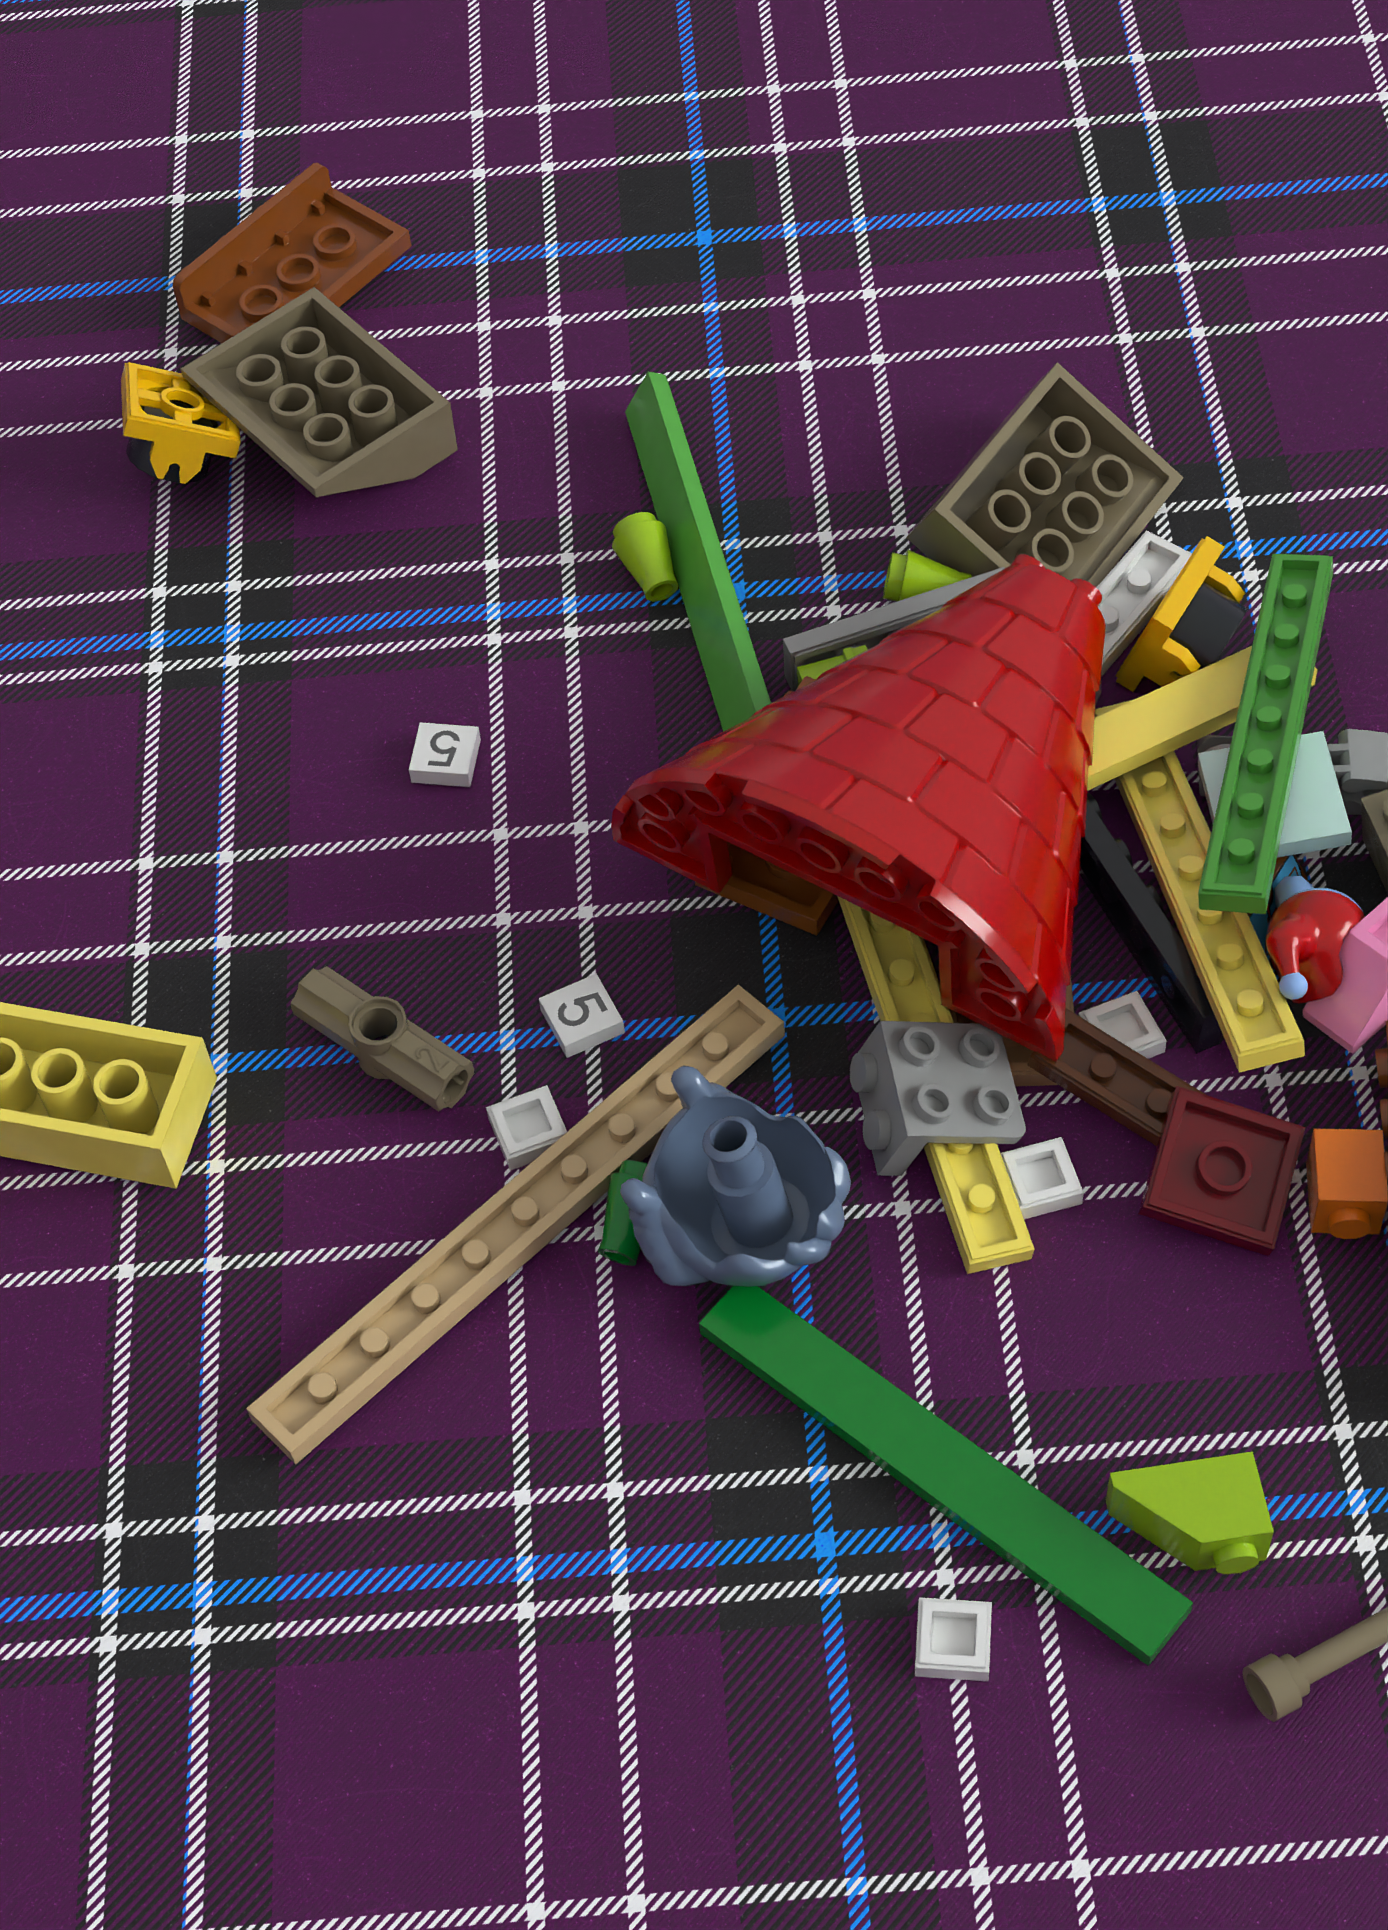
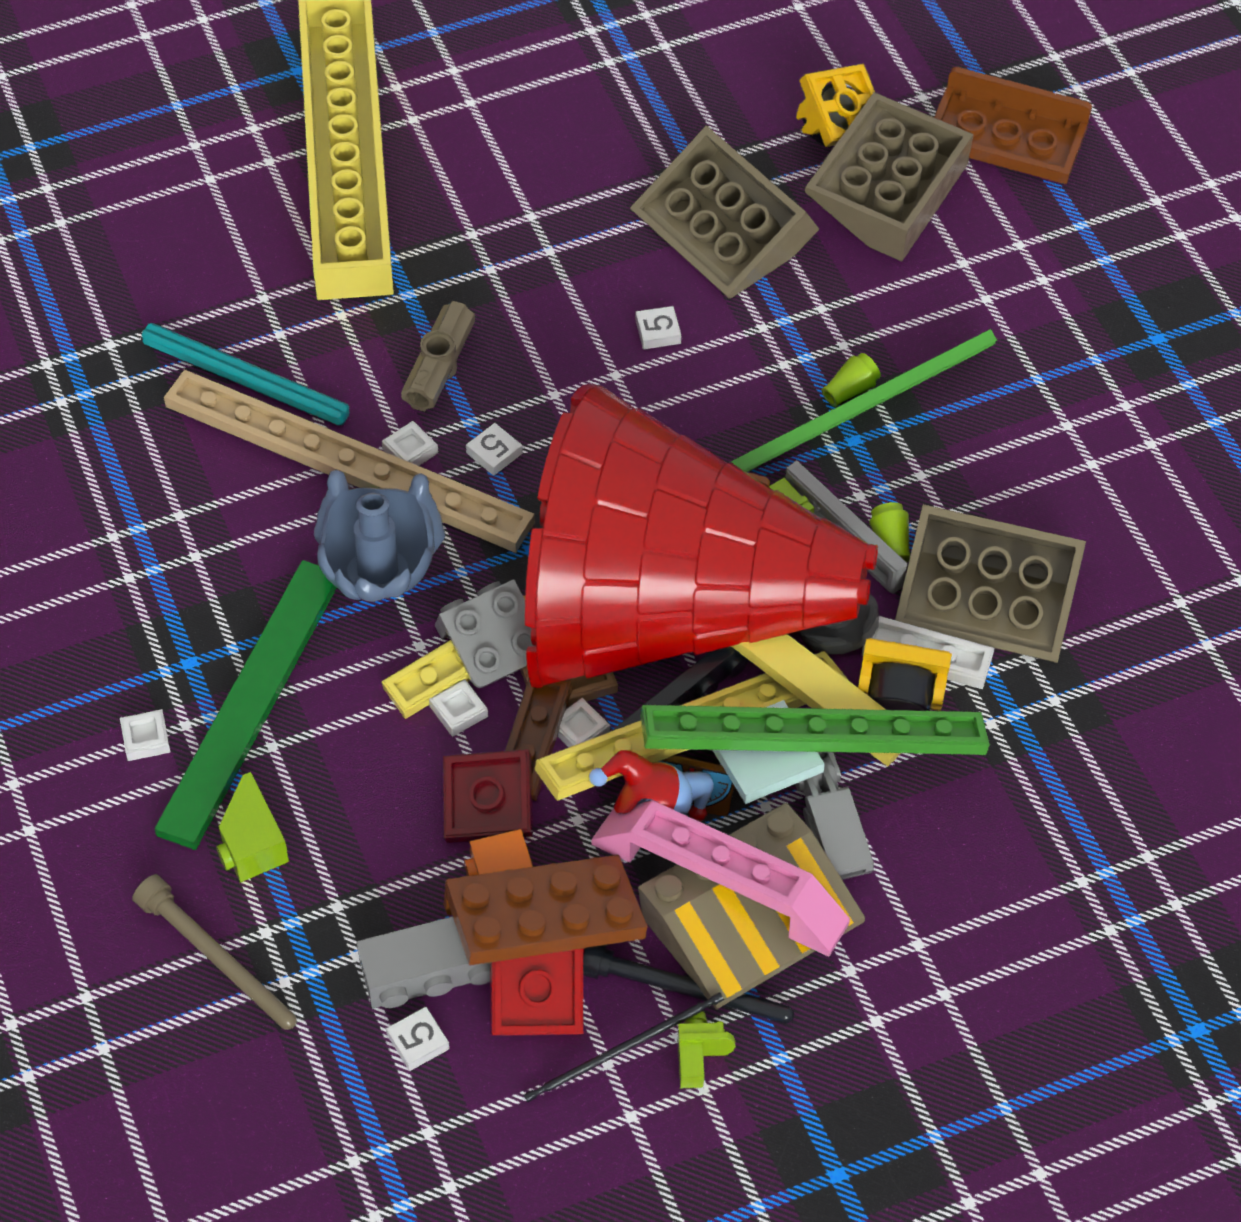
camera: 65 degrees right, 0 degrees up
none -> teal axle [142,323,350,426]
none -> dark tan slope [630,125,819,299]

